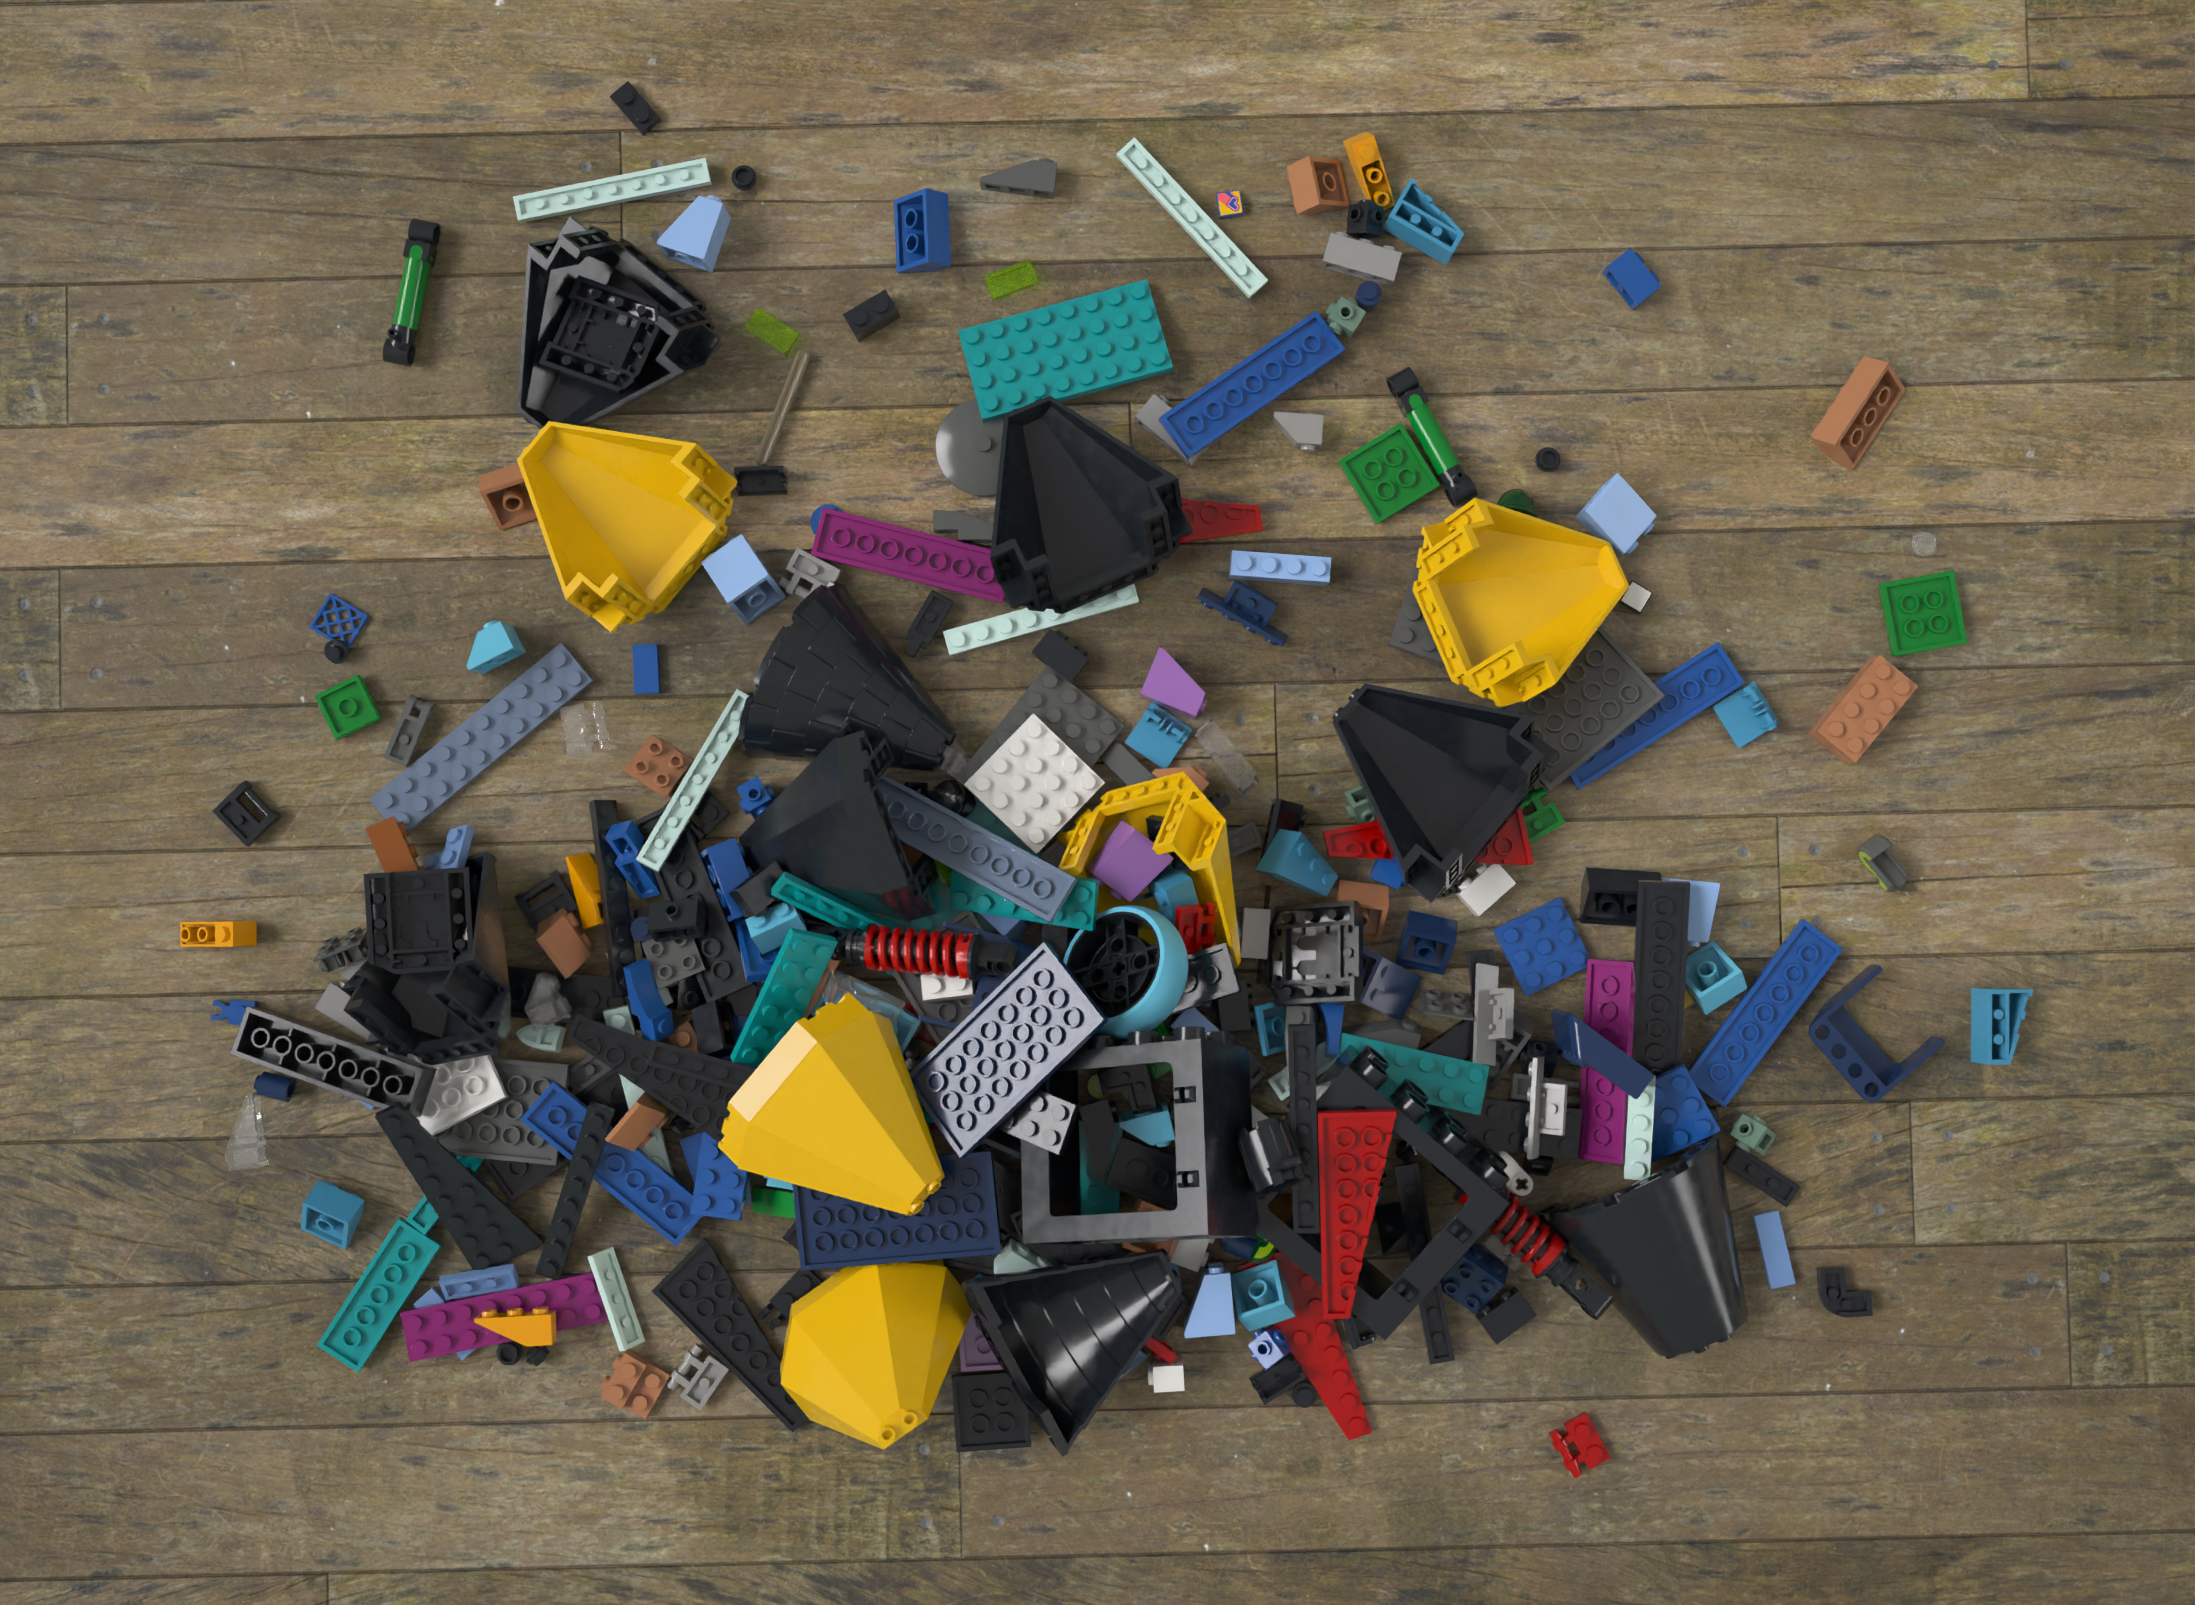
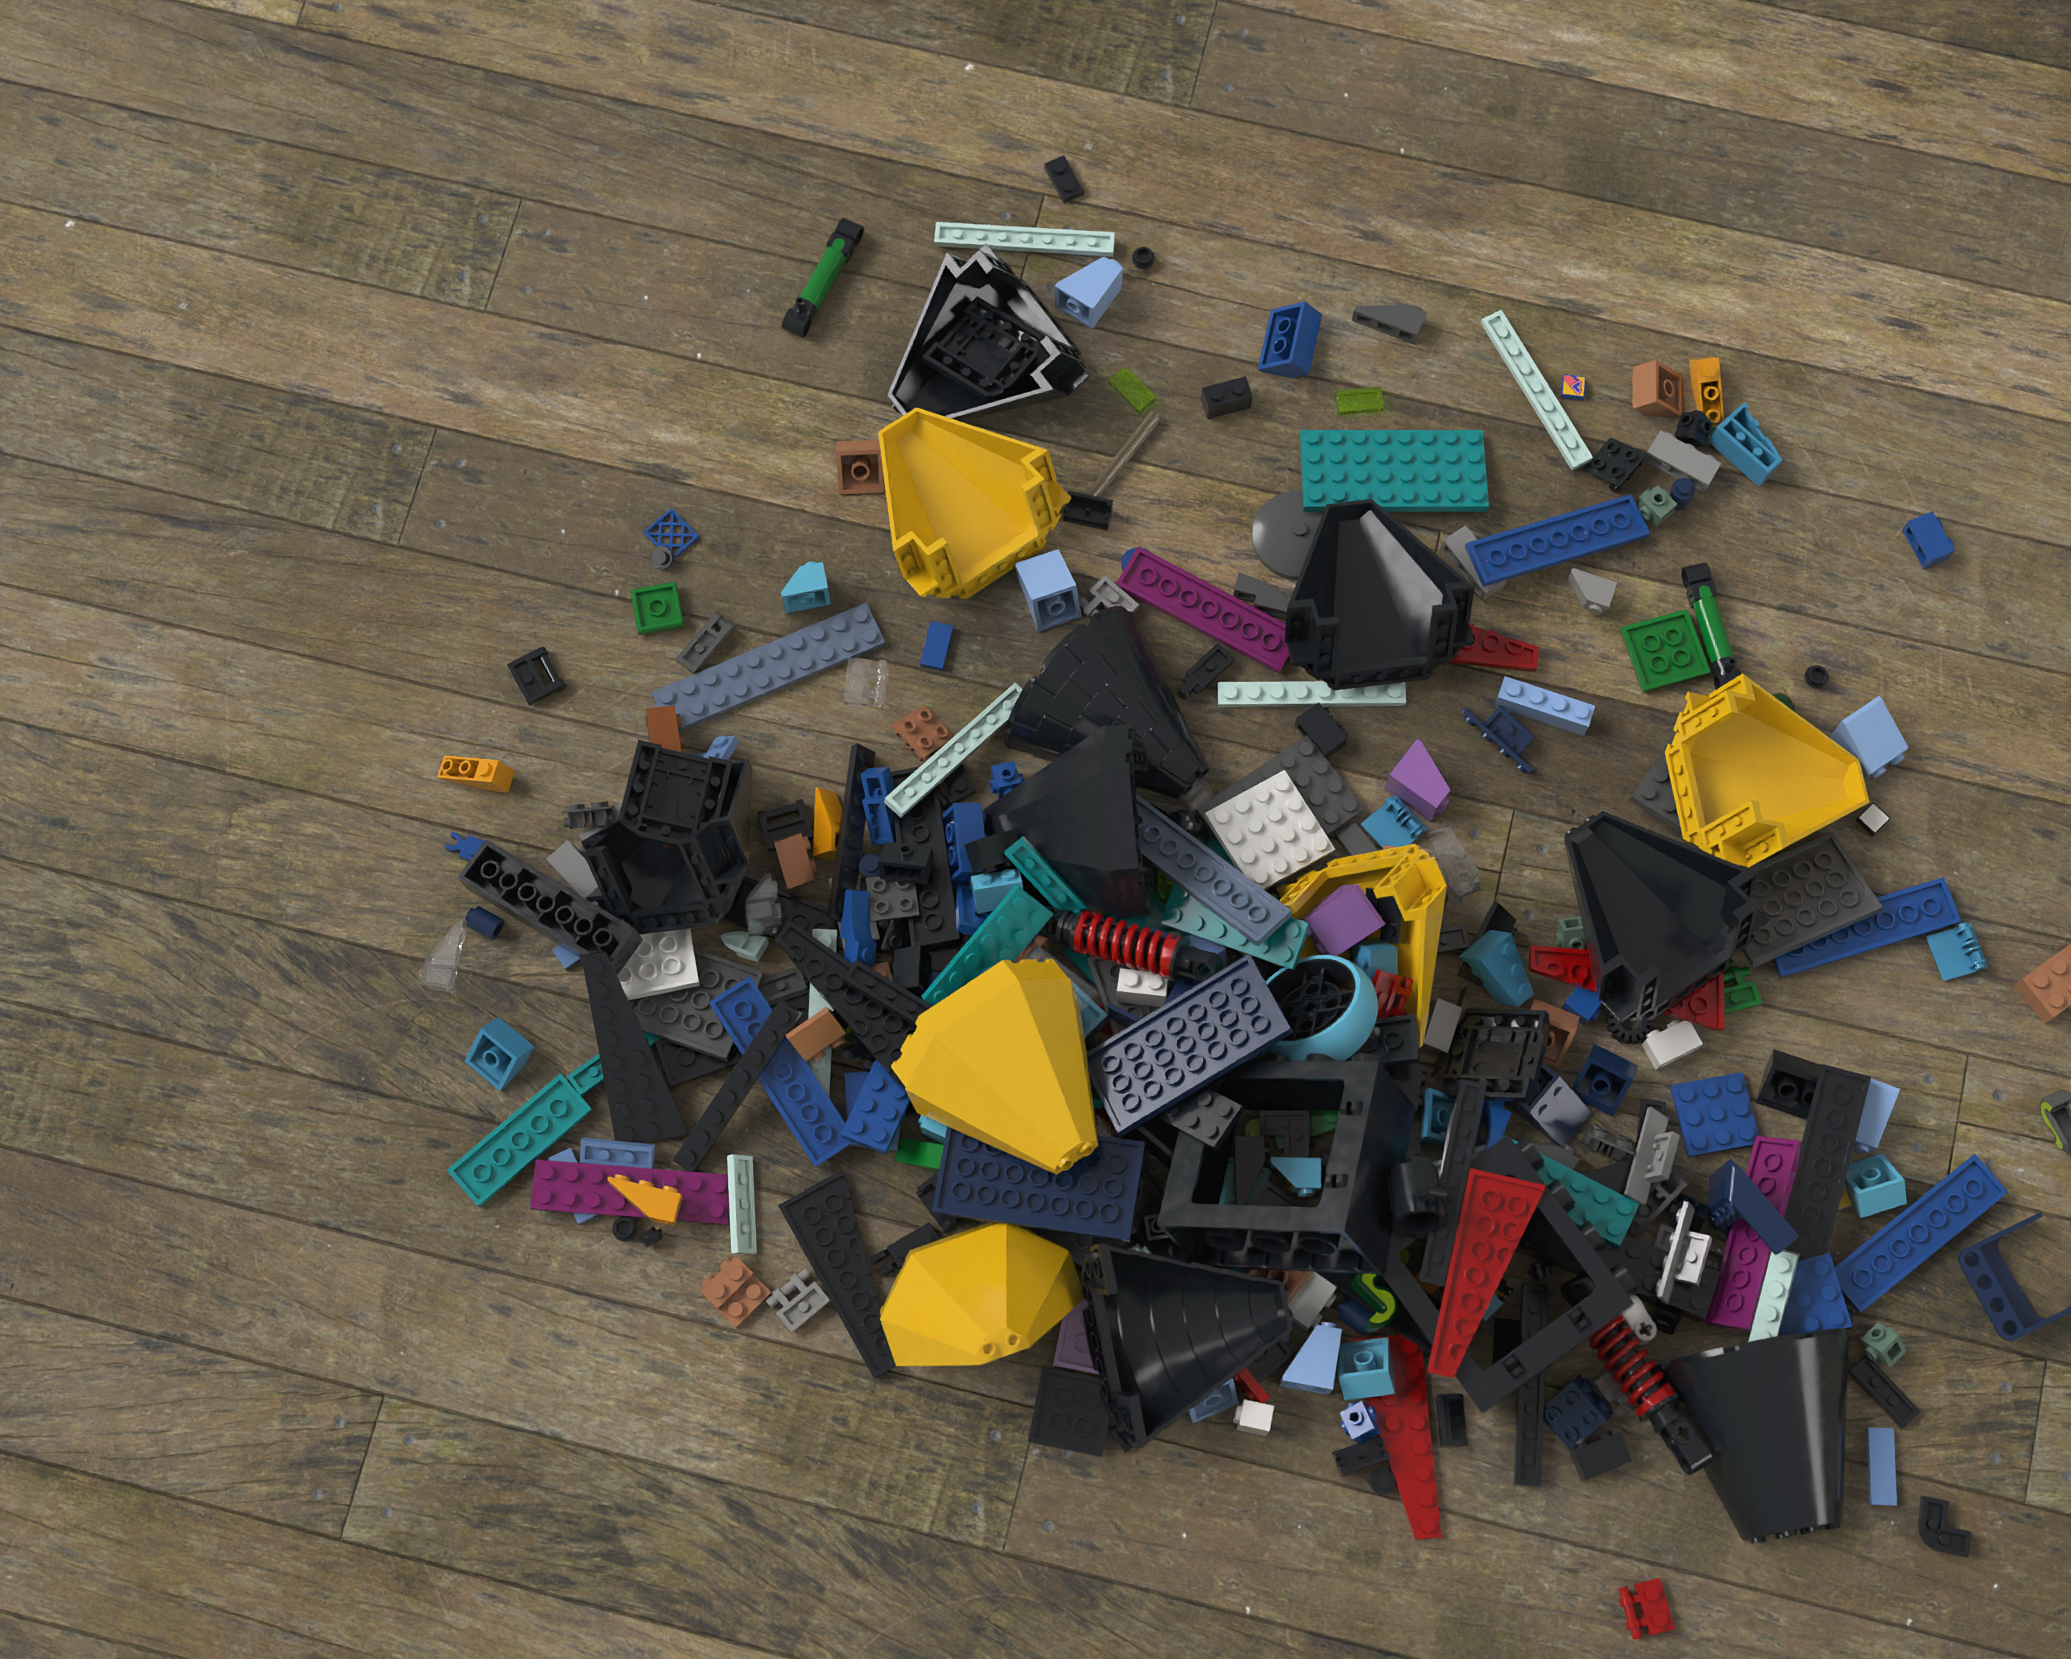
camera: 15 degrees right, 15 degrees down
none -> black hinge [1583,437,1647,492]

